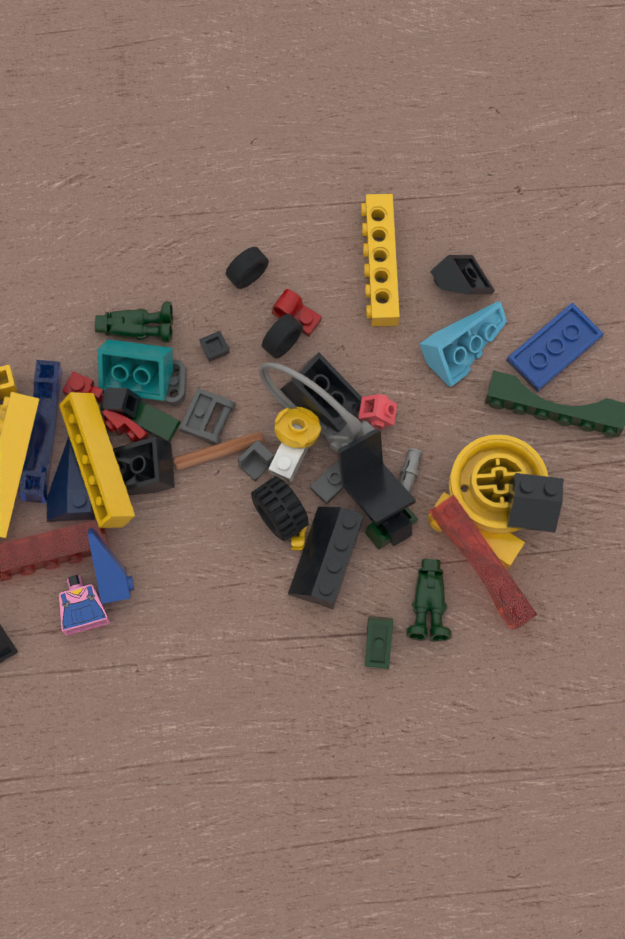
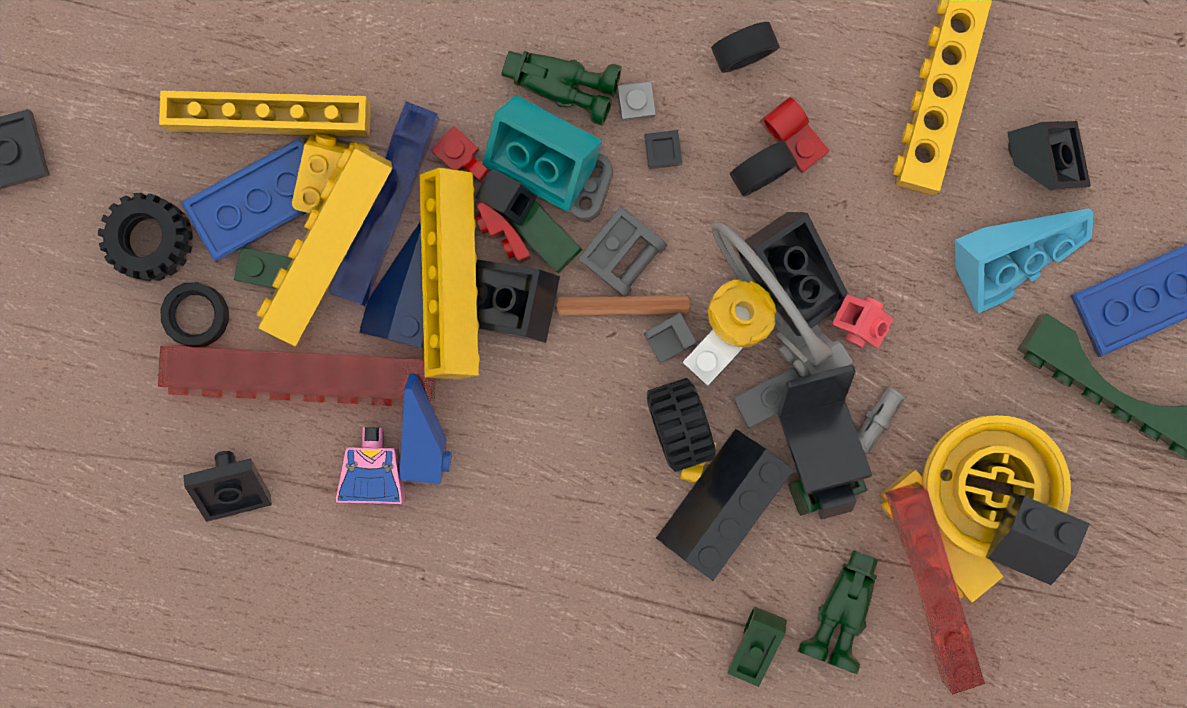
camera: 25 degrees right, 15 degrees up
none -> light grey plate [618,81,656,121]

